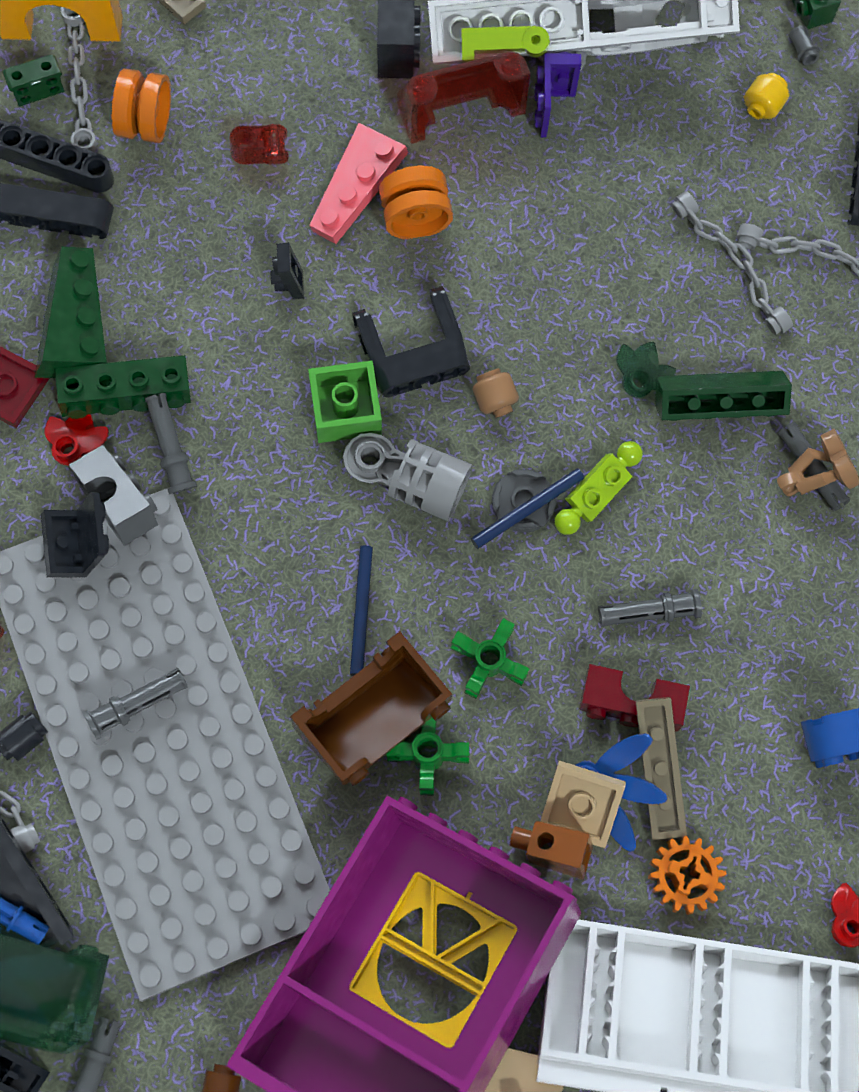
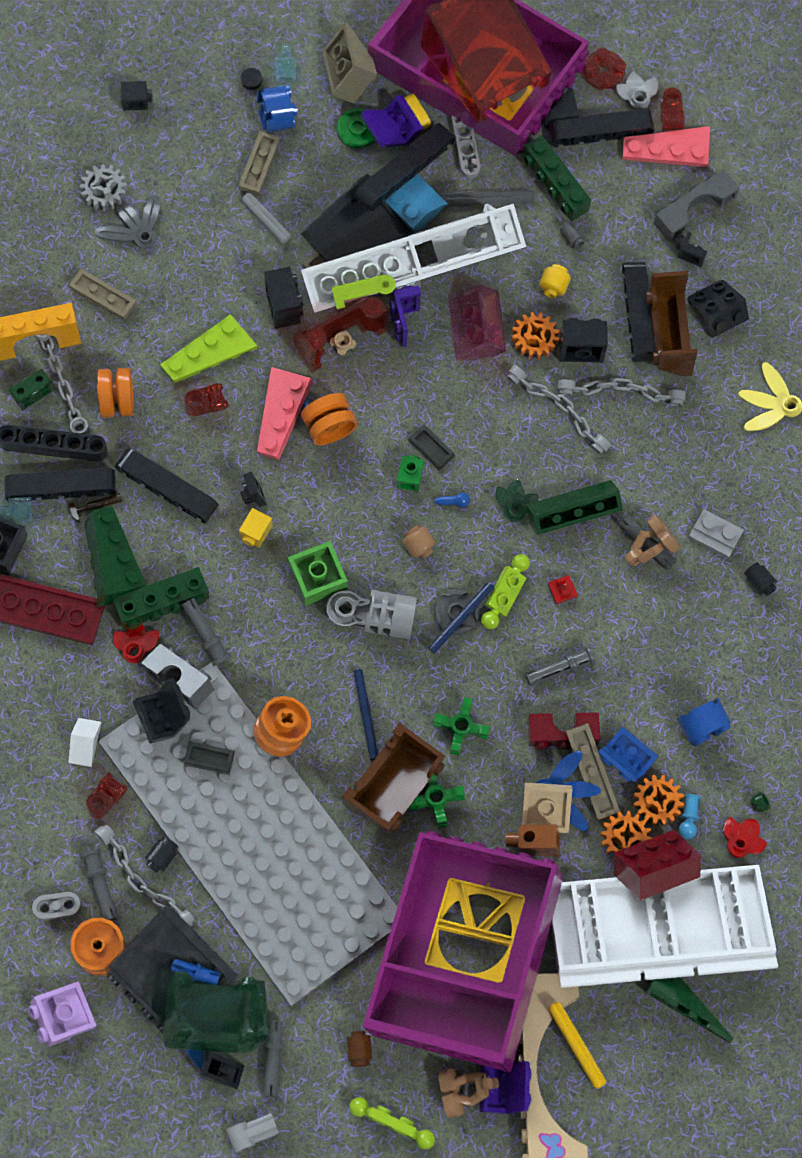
camera: 15 degrees left, 0 degrees up
dark grey pin [82,668,188,740] -> none
black connector [352,286,470,398] -> none
none -> dark brown piece [69,493,123,523]
none -> black beam [114,448,219,524]
none -> lime wing [160,314,258,383]
none -> pearl dark grey tile [183,741,235,775]
none -> yellow brick [239,508,273,548]
none -> orange wheel [253,696,311,757]
none -> tan plate [330,331,356,355]
none -> green brick [397,455,424,492]
none -> pearl dark grey tile [408,424,455,470]
none -> blue piece [435,492,470,508]
none -> clear pink slope [449,284,506,361]
none -> orange gear [512,312,560,360]
none -> red tile [548,575,578,605]
none -> black brick [559,318,608,363]
none -> blue bracket [598,726,659,782]
none -> dark red brick [614,830,701,900]
none -> orange gear [633,775,684,826]
none -> dark azure pin [679,794,701,839]

